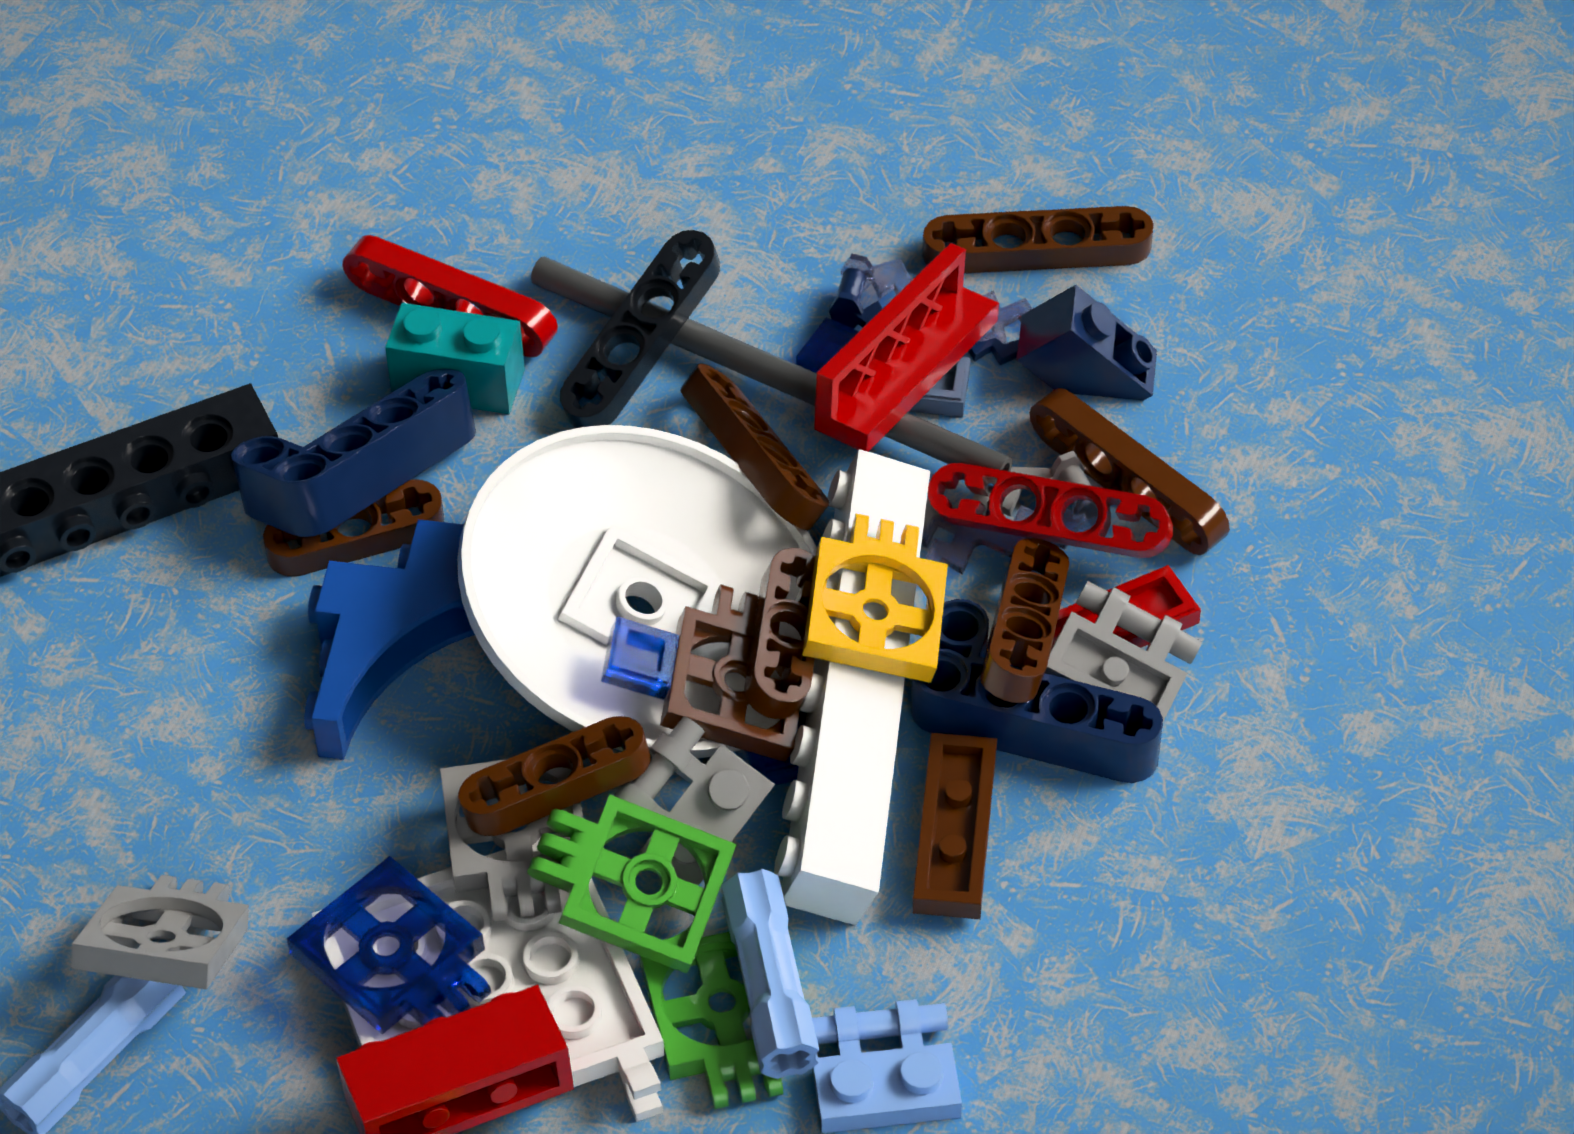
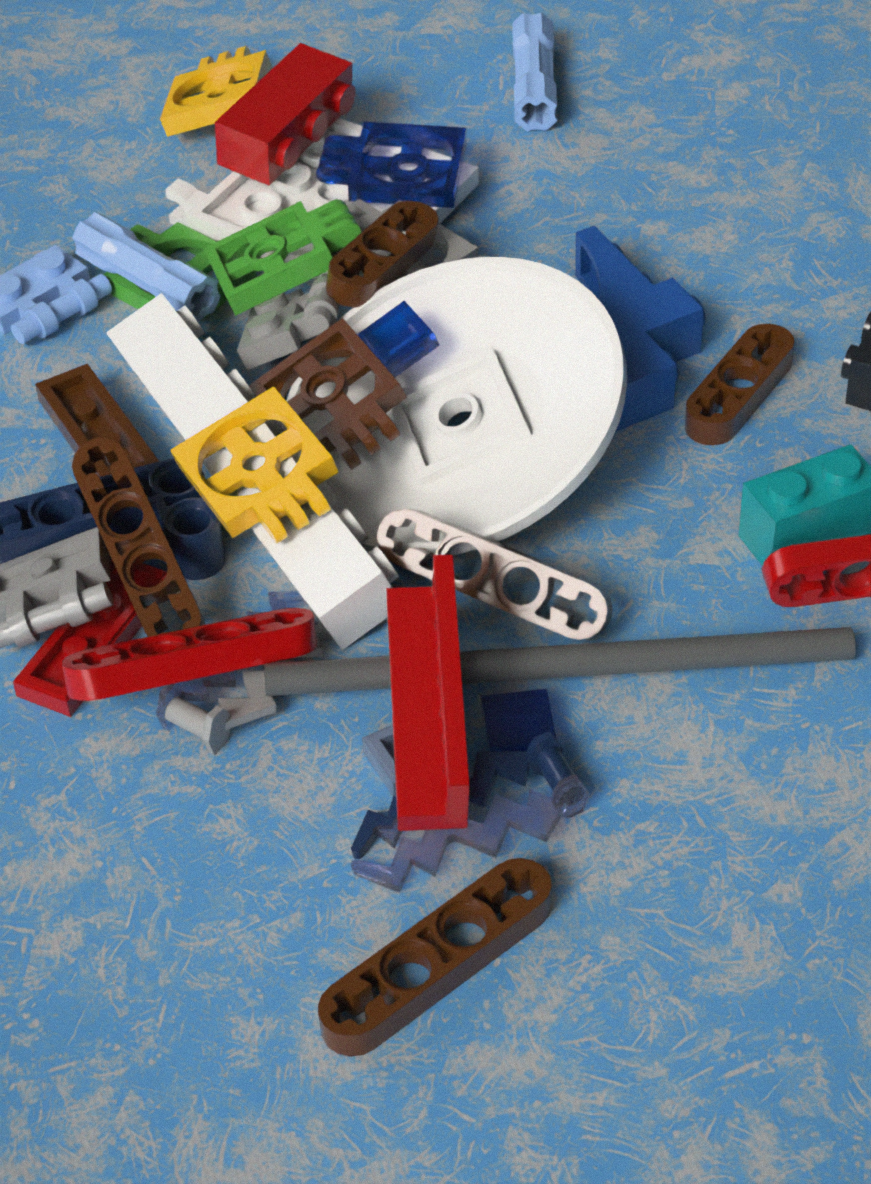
camera: 145 degrees right, 5 degrees down
light grey piece [71,875,249,989] -> none
dark blue beam [231,369,476,537] -> none
black beam [560,230,720,428] -> none
reddish brown beam [744,548,815,719] -> none
dark blue slope [1016,285,1157,400] -> none
reddish brown beam [1029,388,1230,555] -> none

